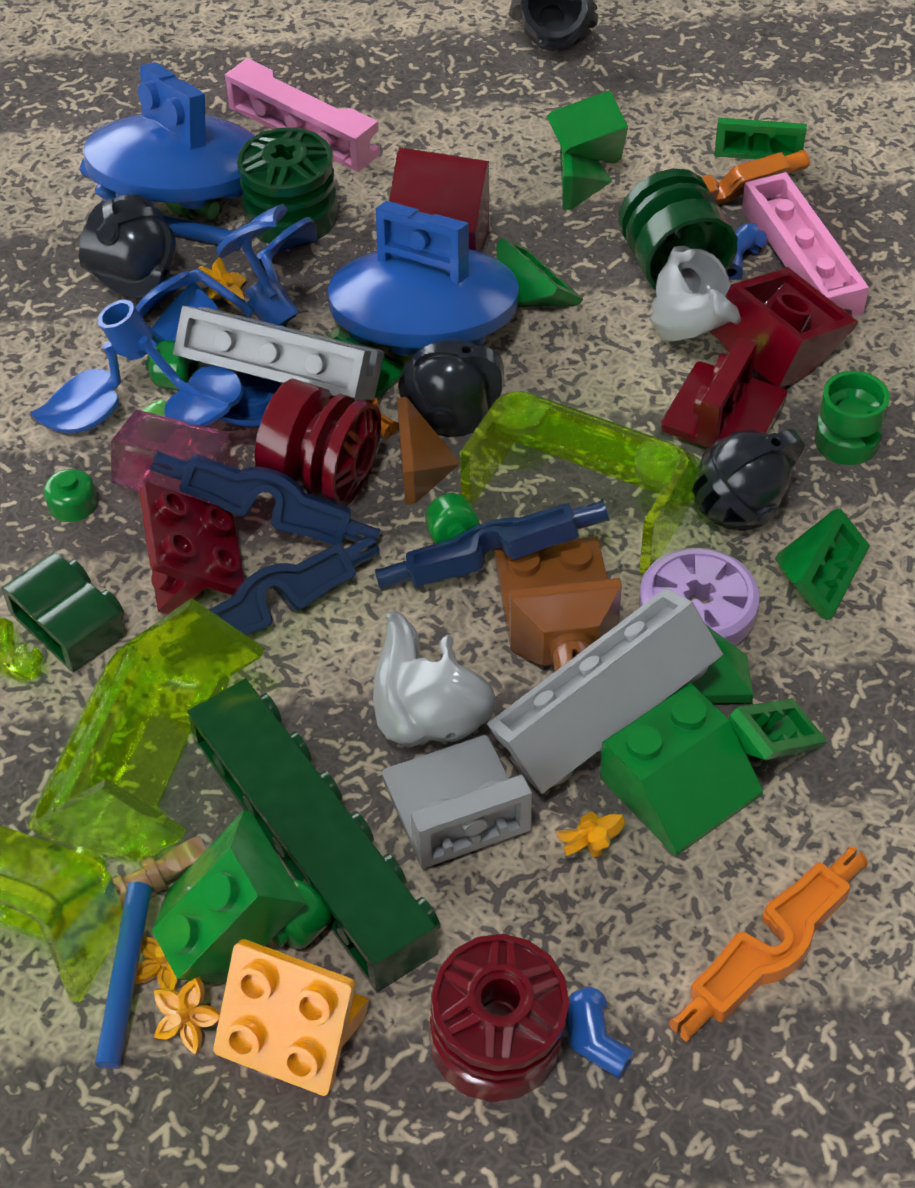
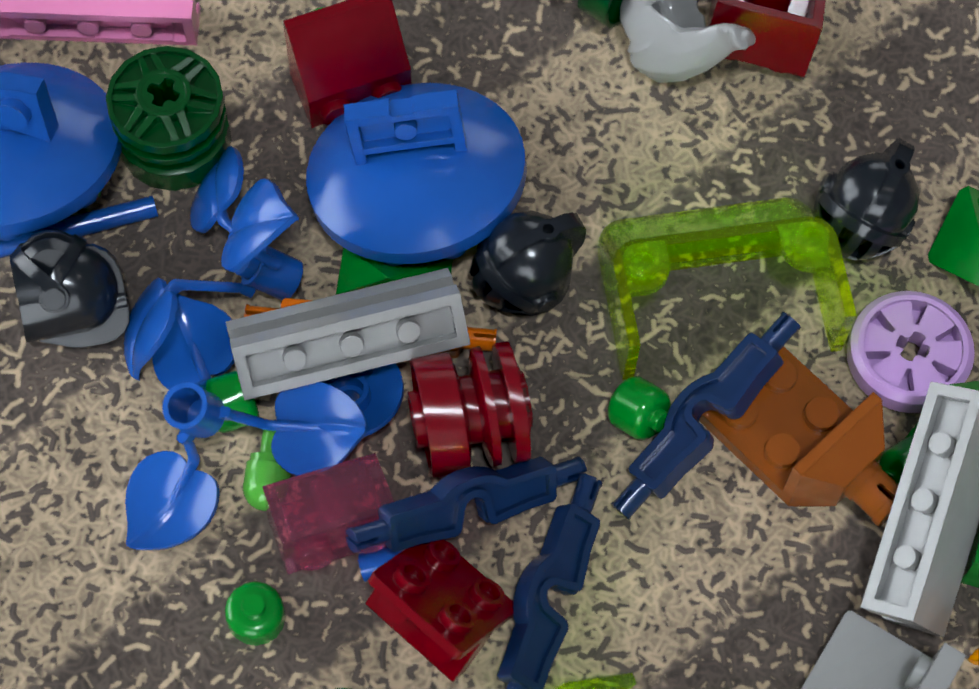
camera: 40 degrees left, 15 degrees up
light orange plant [198,257,246,306] -> none
light grey piece [373,612,496,748] -> none
dark orange slope [397,397,459,505] -> none
green slope [496,237,583,307] -> none
dark red bracket [660,336,788,448] -> none
green wheel [814,371,890,465] -> none

